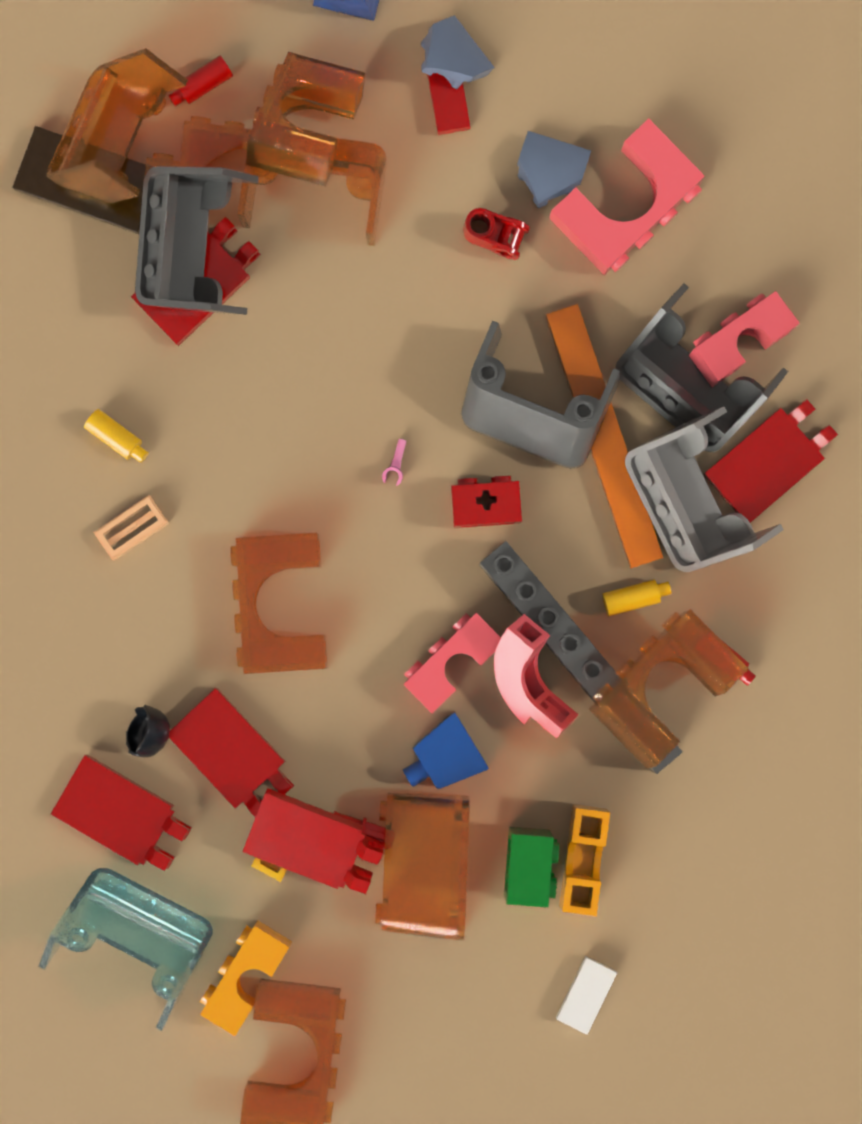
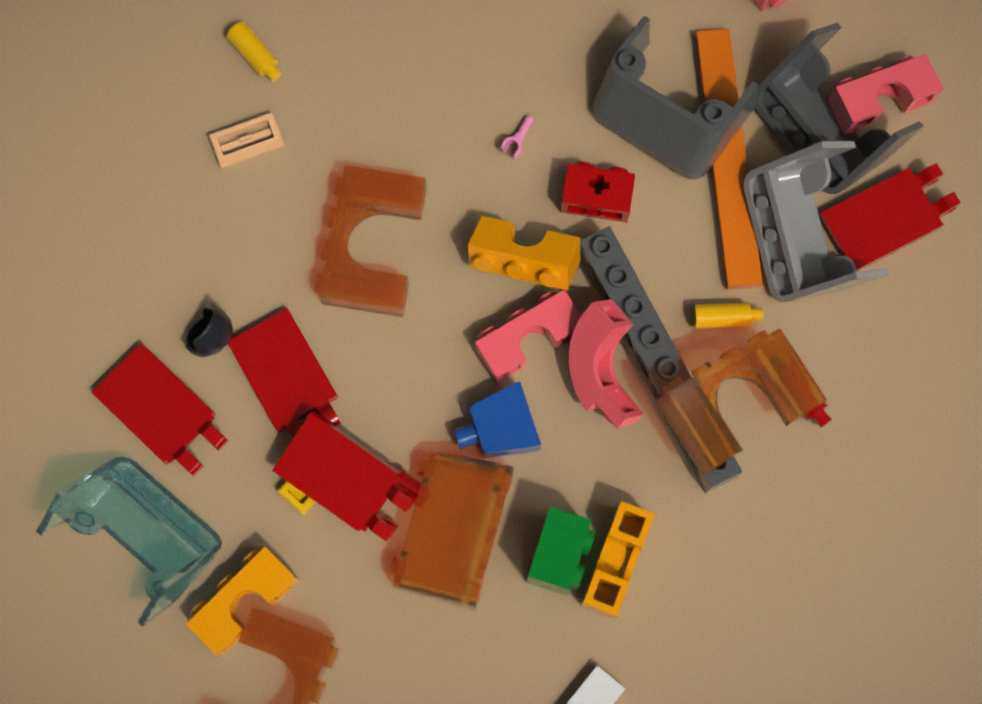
camera: 10 degrees right, 10 degrees down
none -> light orange arch [468,216,580,291]

